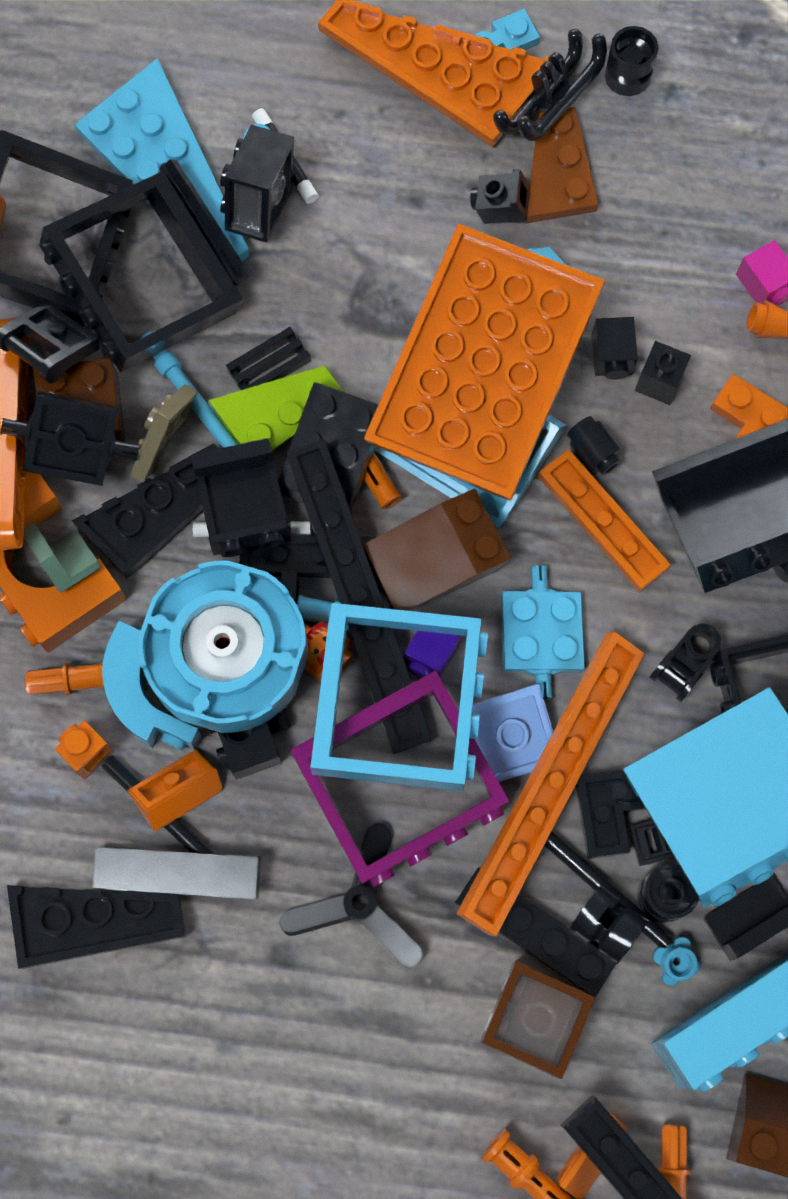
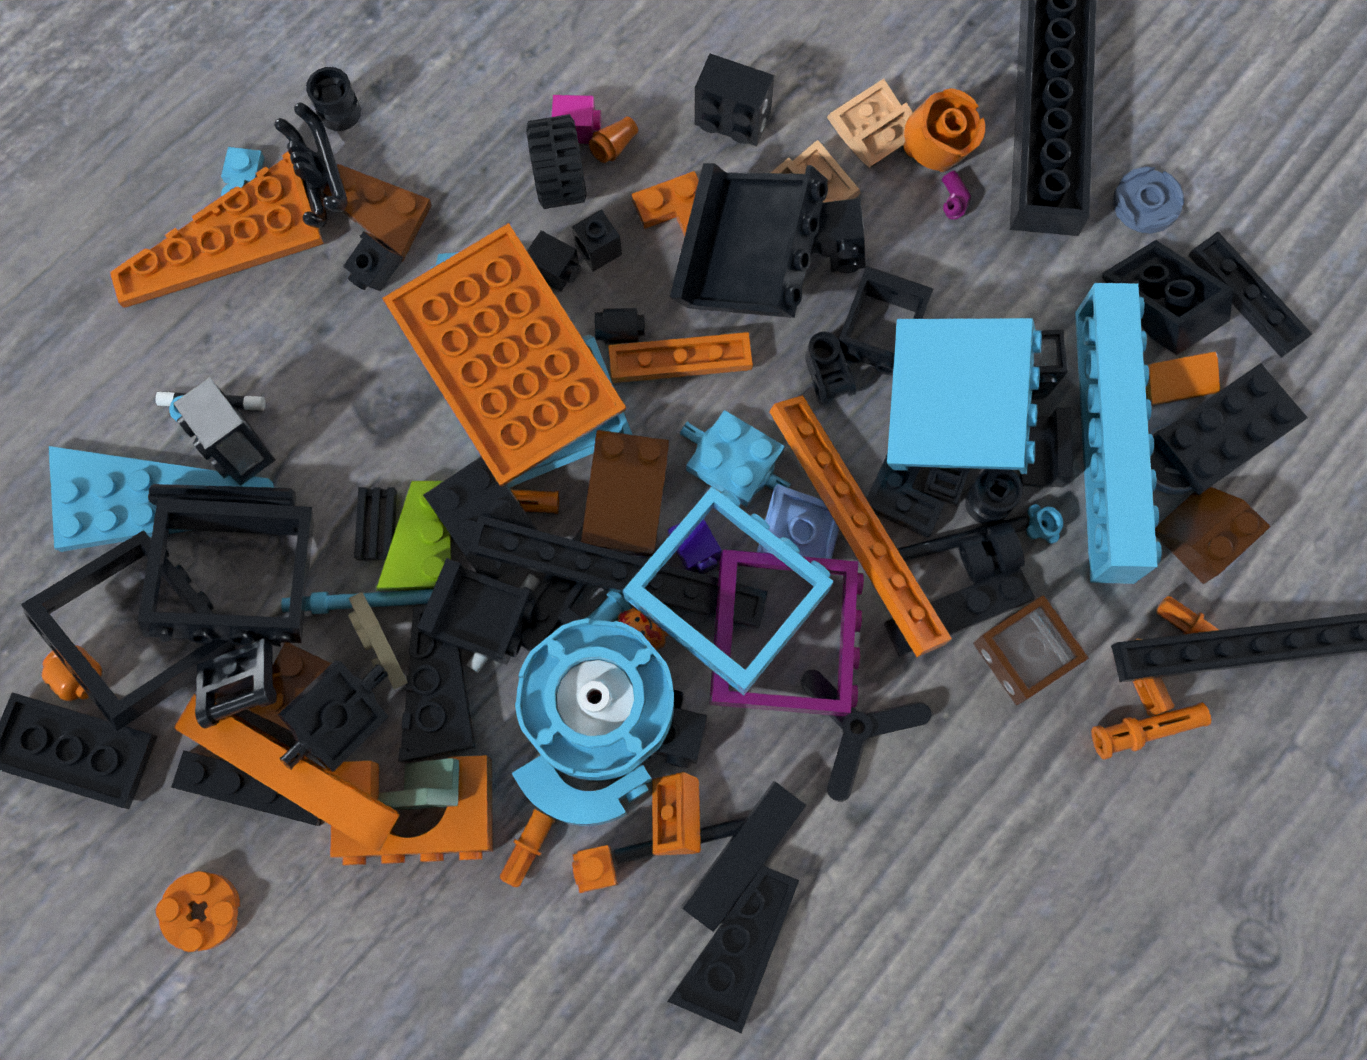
camera: 55 degrees left, 0 degrees up
none -> black tyre [526,114,587,209]

